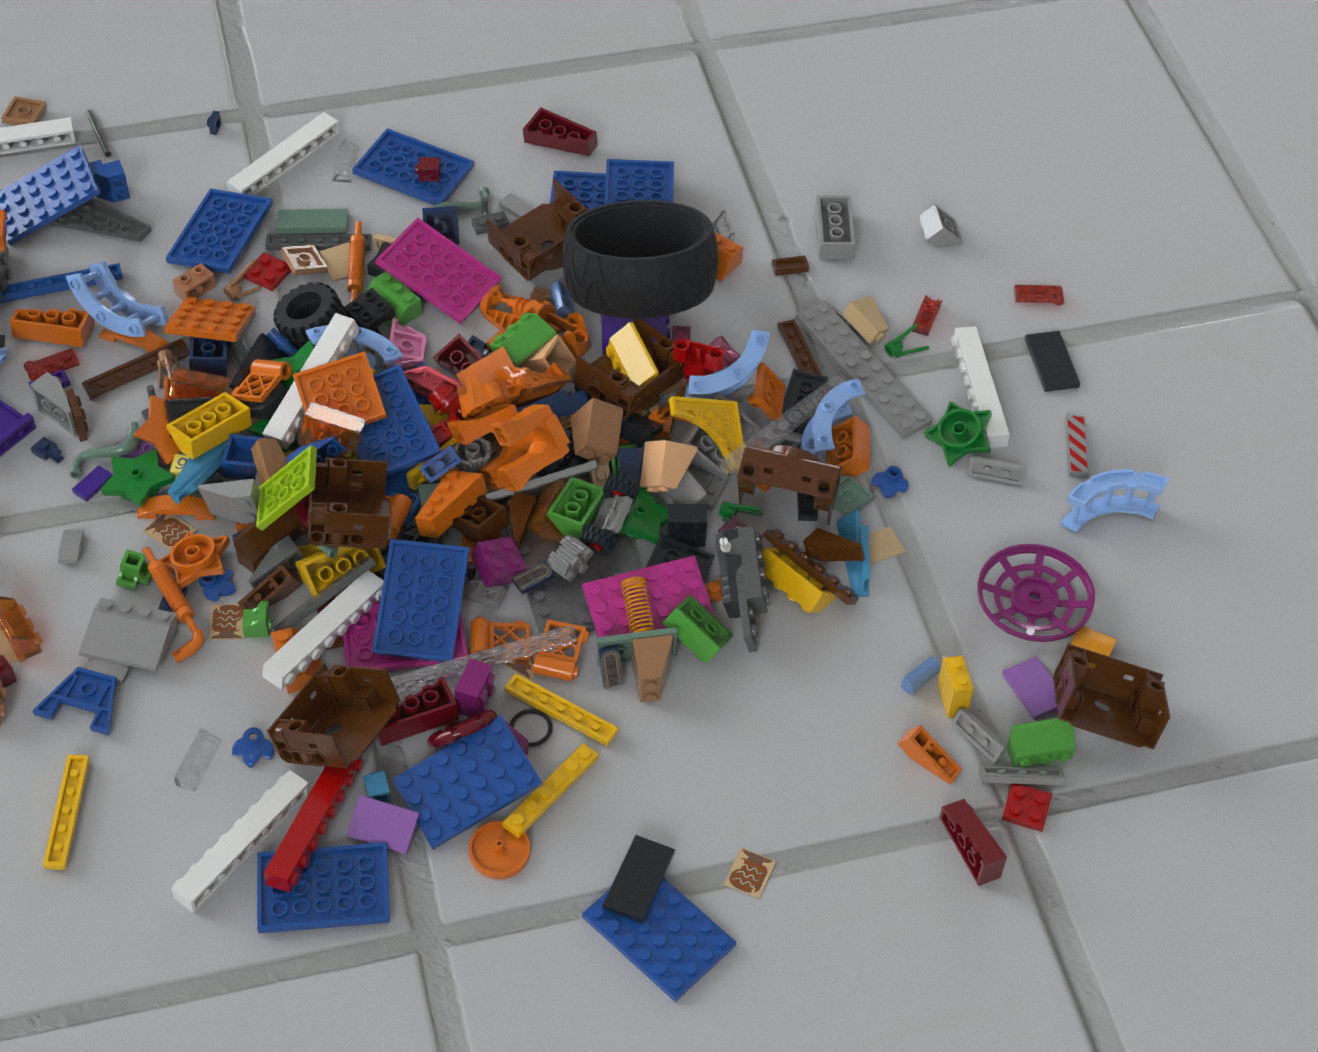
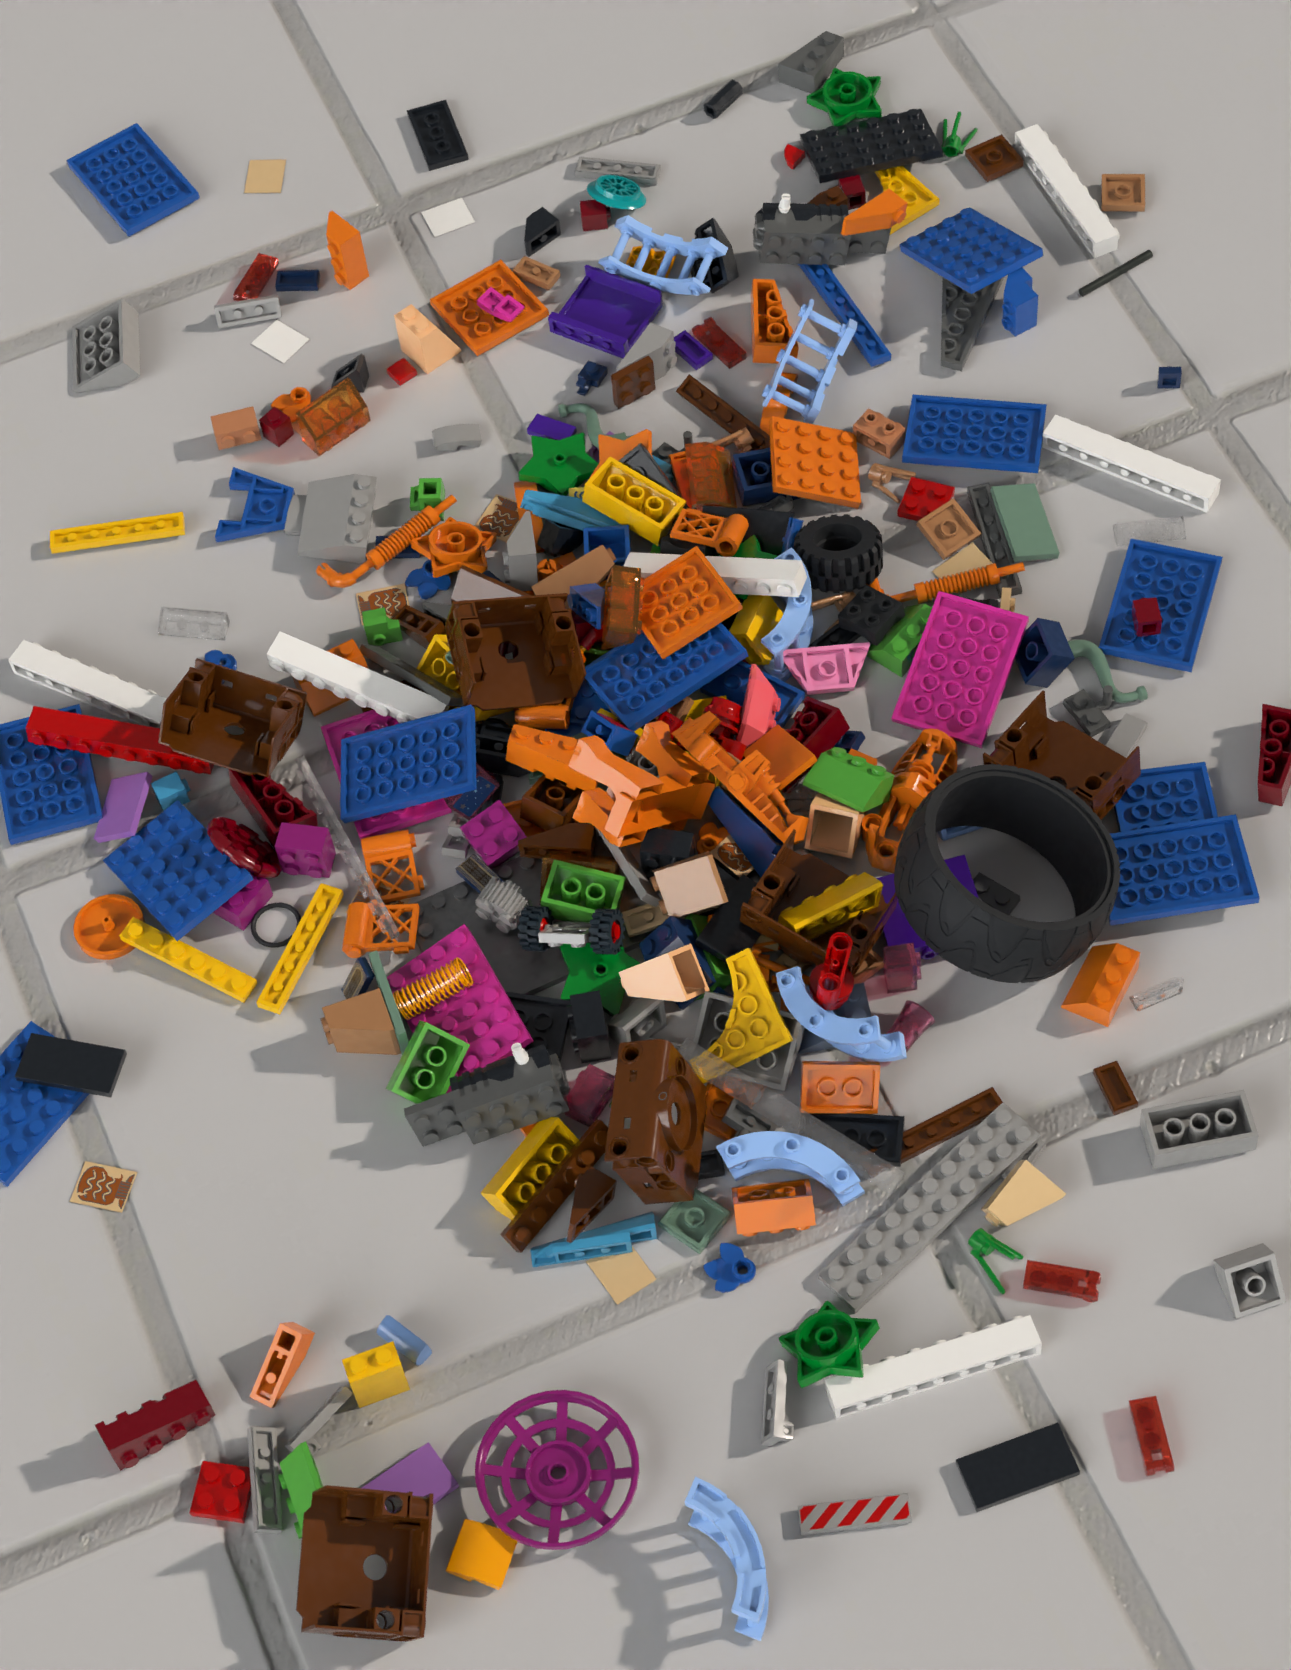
camera: 90 degrees right, 5 degrees up
lime plate [256,445,317,531] -> none

